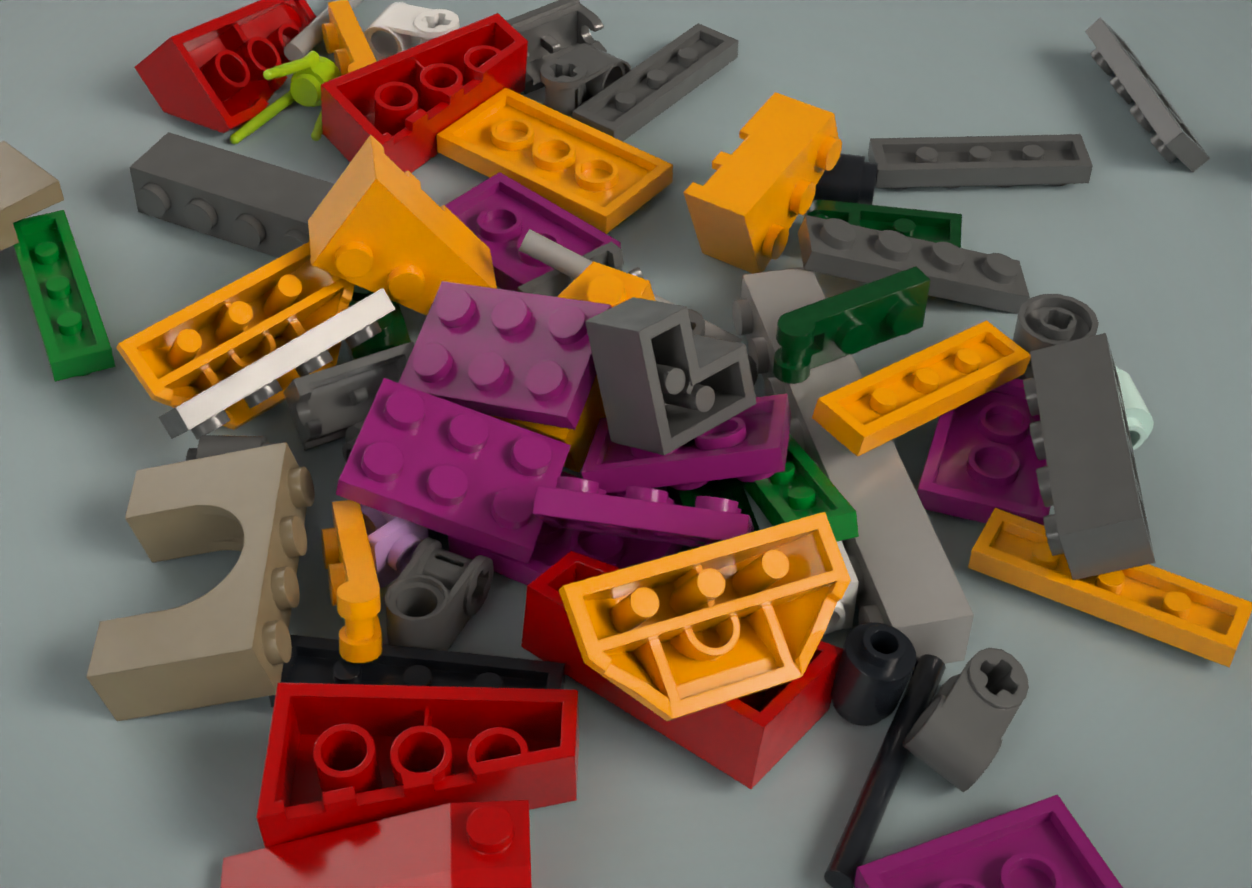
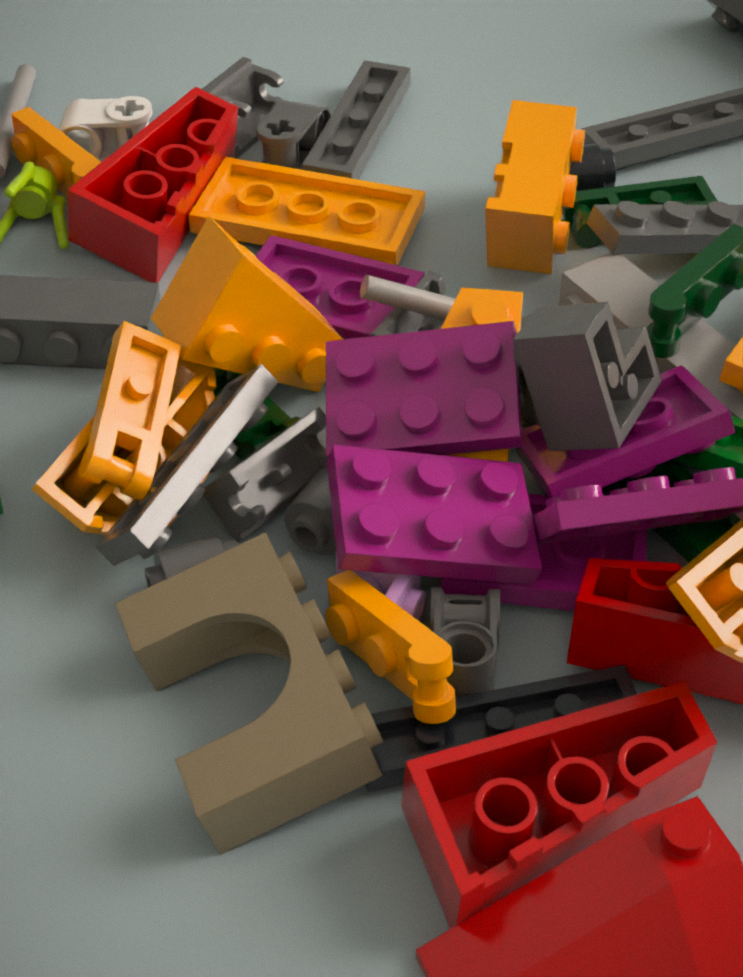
camera: 20 degrees left, 0 degrees up
none -> light orange plate [78,321,181,501]

